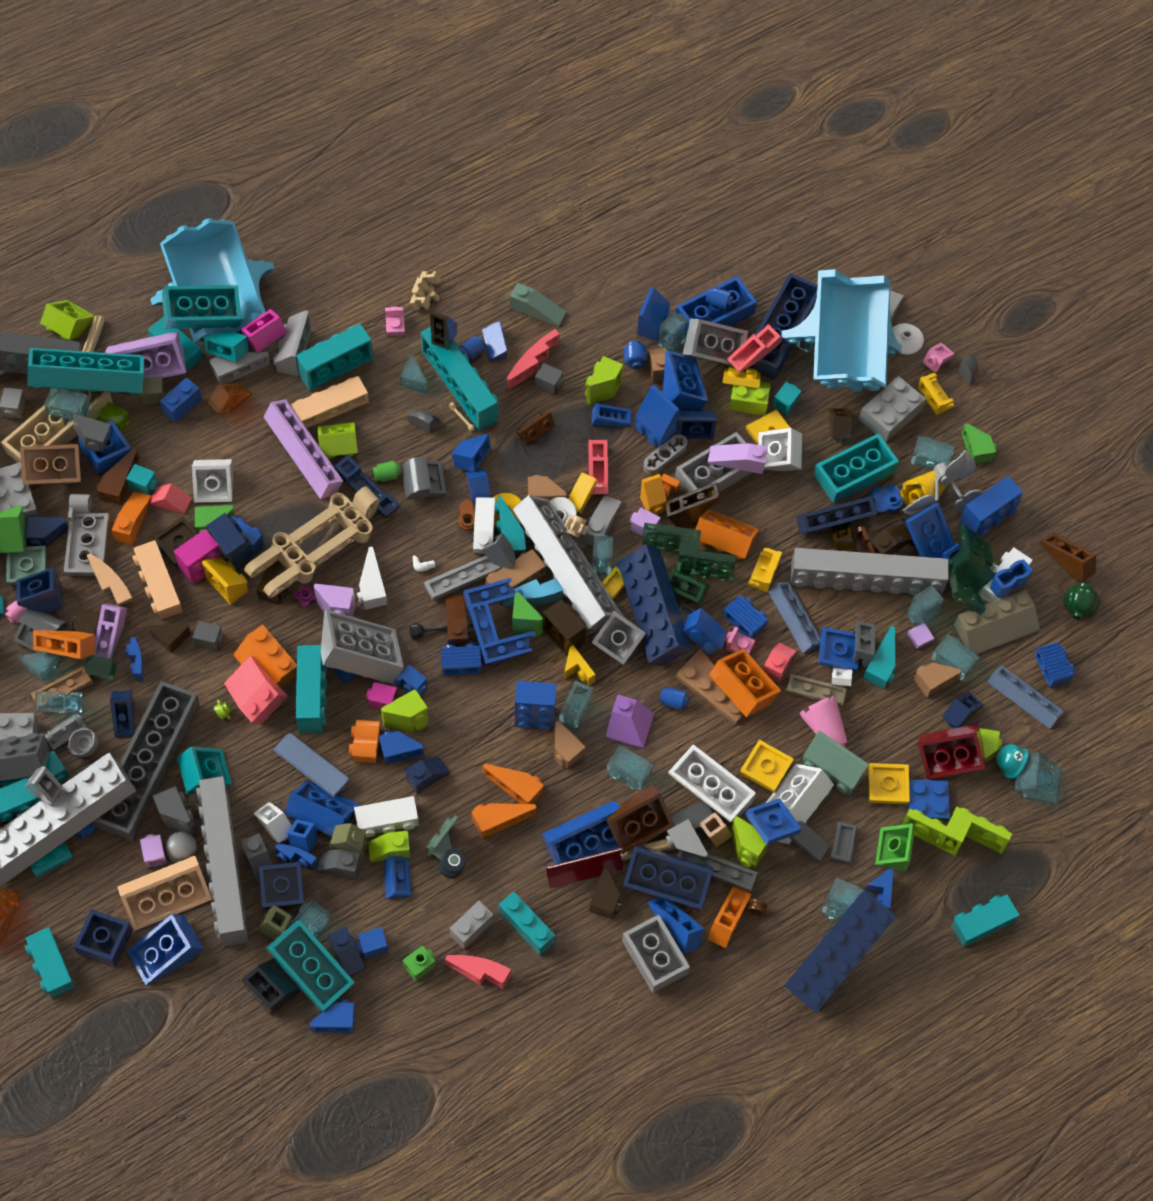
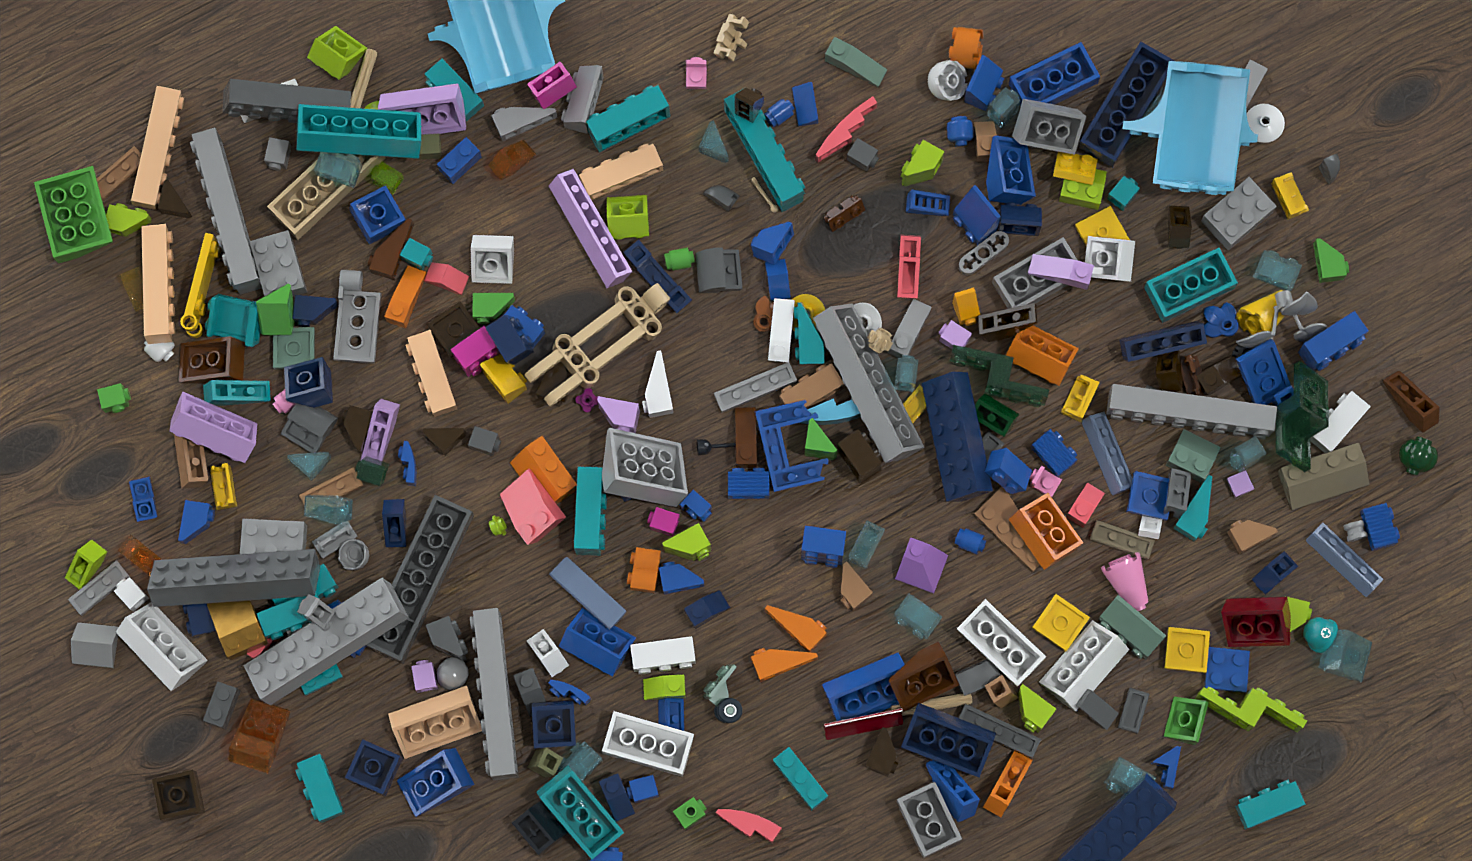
camera: 10 degrees right, 15 degrees up
medium nougat slope [20,444,81,485] -> none
orange slope [33,630,95,659] -> none
dark grey slope [73,414,111,452] -> none
light nougat slope [87,553,133,606] -> none
teal brick [162,285,242,329] -> none
teal slope [177,746,232,794] -> none
teal slope [204,331,249,362] -> none
blue brick [287,819,318,853] -> none
dark grey slope [317,849,361,880] -> none
olive slope [330,823,367,860] -> none
white animal [413,555,435,572] -> none
light grey brick [449,901,493,950] -> none
dark grey brick [482,533,515,568] -> none
medium nougat slope [528,475,566,501] -> none
yellow slope [564,645,595,686] -> none
yellow slope [568,473,598,514] -> none
light grey slope [592,611,646,665] -> none
orange tile [661,474,680,498] -> none
light grey slope [666,819,708,858] -> none
blue brick [705,287,734,309] -> none
coral slope [727,324,782,372] -> none
blue plate [745,798,802,845] -> none
reddish brown bush [748,899,768,916] -> none
bright pink bracket [923,343,955,372] -> none
clear light blue brick [932,634,979,681] -> none
blue brick [990,559,1032,598] -> none
none -> white slope [602,711,694,777]
none -> white cylinder [928,60,967,101]
none -> orange brick [949,27,983,70]
none -> sand green slope [1166,429,1221,484]
none -> light grey wheel [1343,520,1368,542]

